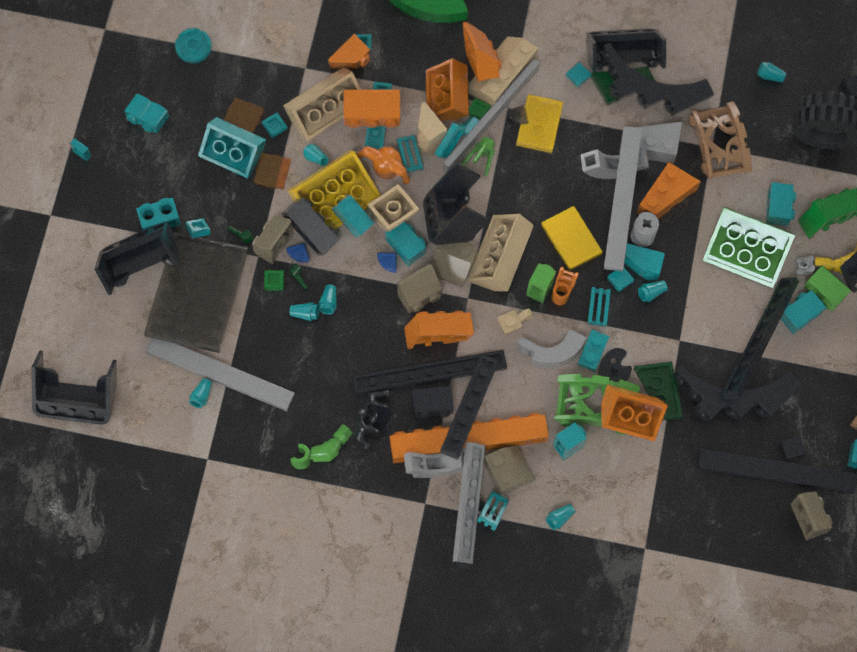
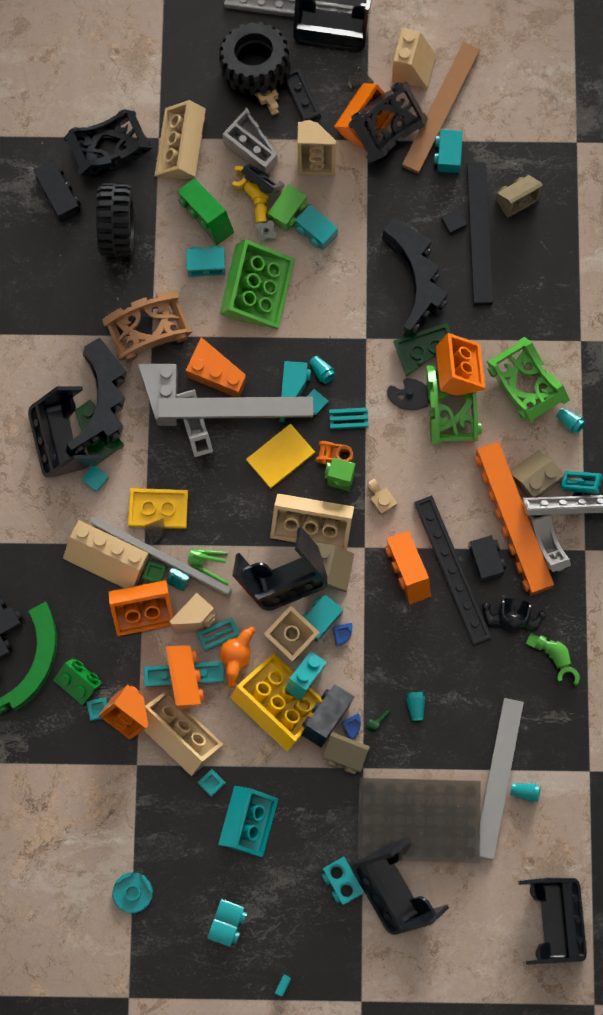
camera: 95 degrees left, 5 degrees up
teal tile [186,218,210,238] -> none
clear orange piece [224,98,264,133] -> none
dark green hand [228,226,253,244] -> none
clear orange piece [254,153,291,190] -> none
green tile [264,270,284,291] -> none
teal cone [303,144,329,166] -> none
teal cone [318,285,337,314] -> none
dark tan slope [397,264,442,313] -> none
teal tile [434,123,466,158] -> none
black tile [440,354,499,460] -> none
orange slope [463,22,502,81] -> none
light grey arch [517,329,587,369] -> none
teal brick [553,423,587,461] -> none
teal plate [577,330,609,372] -> none
light grey piece [631,212,659,247] -> none
black tile [722,277,799,399] -> none
teal cone [757,62,786,82] -> none
none -> green bracket [53,658,102,706]
none -> bright green fence [486,337,570,424]

